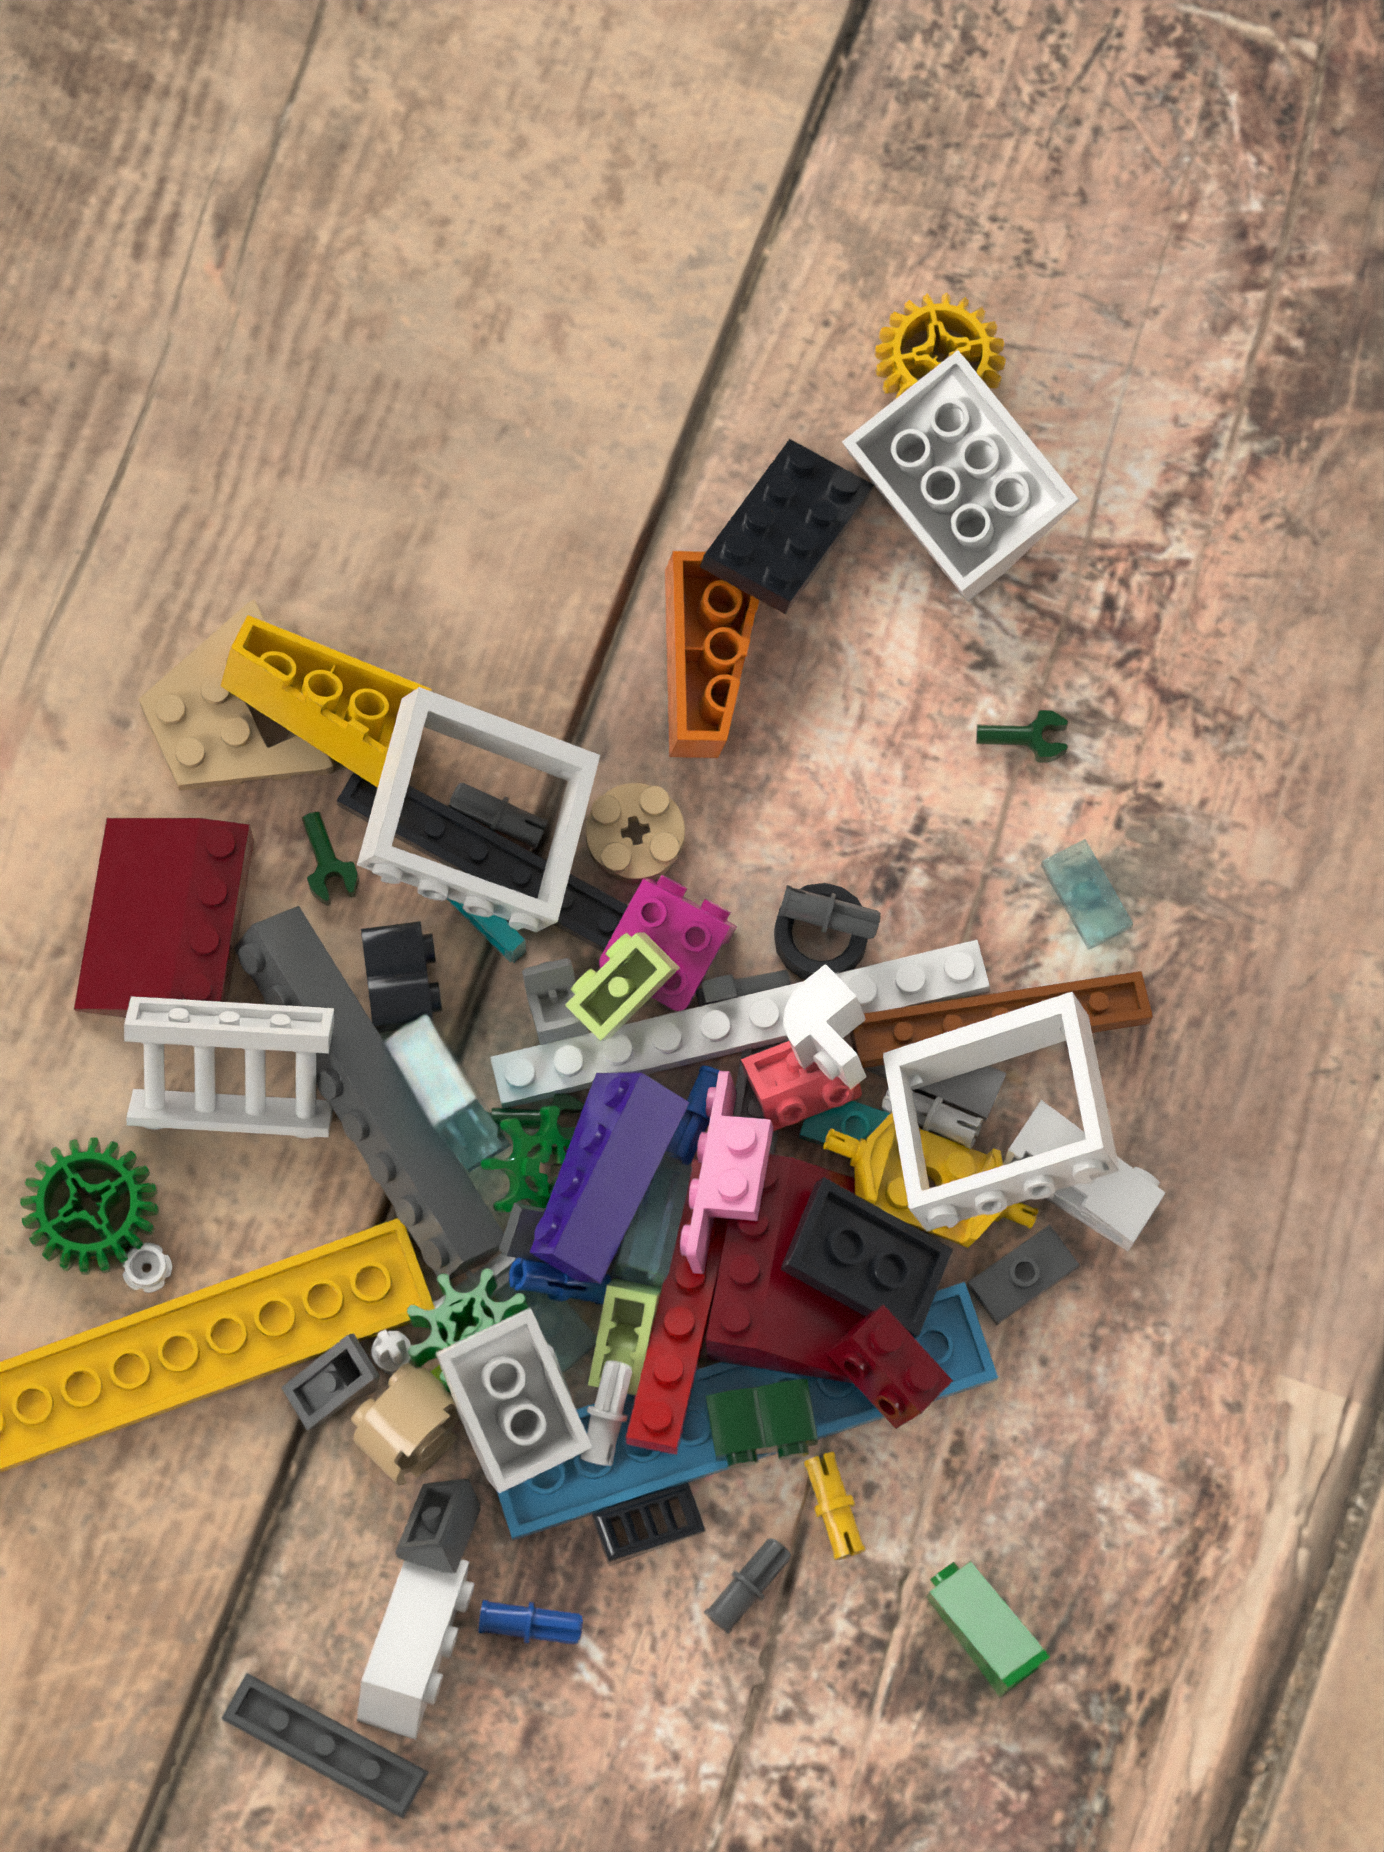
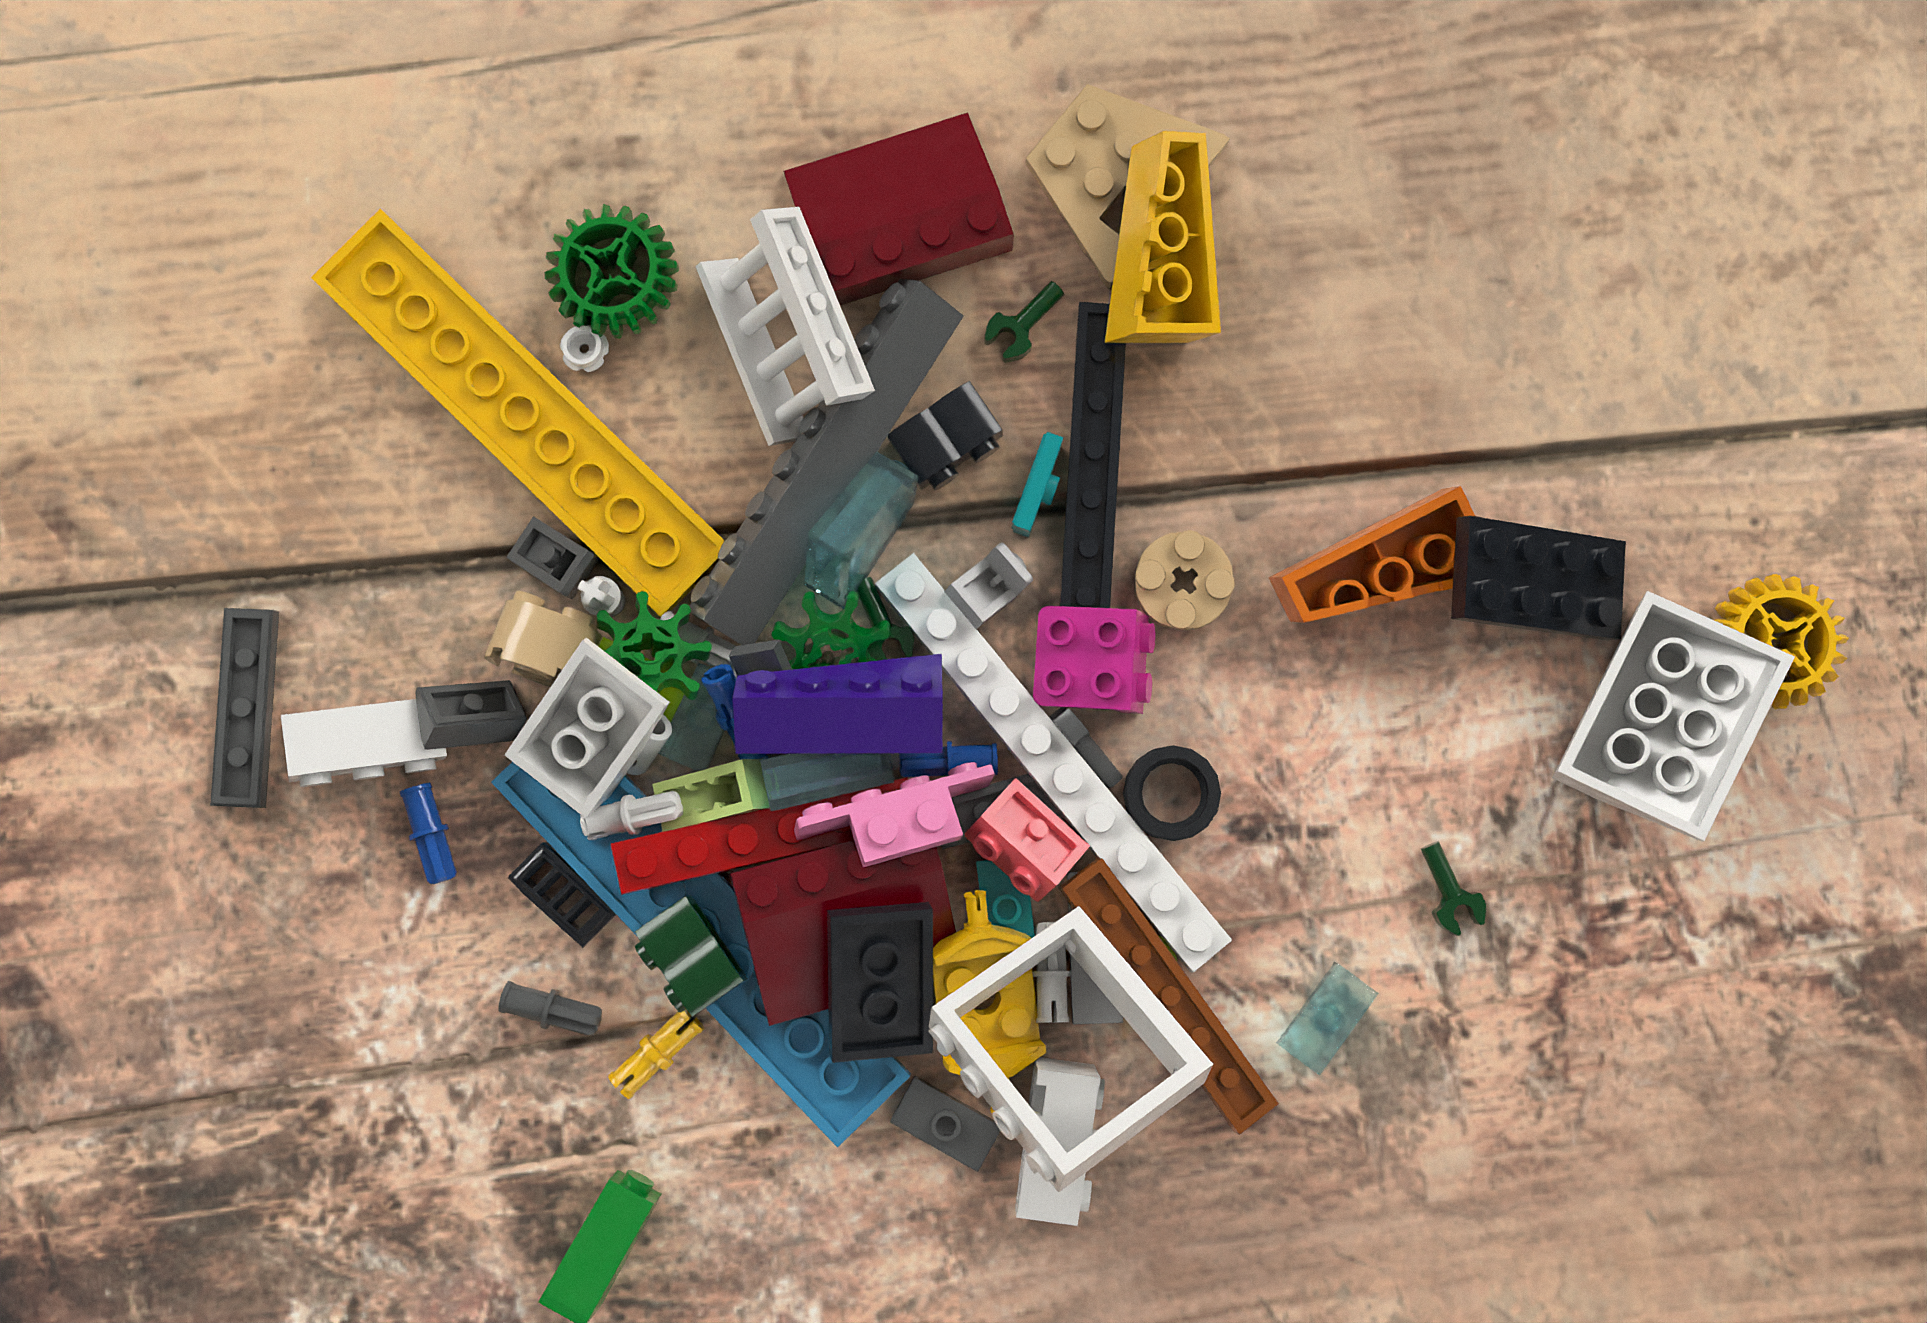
camera: 70 degrees right, 10 degrees up
white window [357,687,600,932] -> none
dark grey axle [449,783,549,849] -> none
yellowish green brick [565,932,680,1041] -> none
dark grey axle [779,885,881,939] -> none
white brick [783,964,866,1089] -> none
dark red brick [827,1305,953,1429] -> none

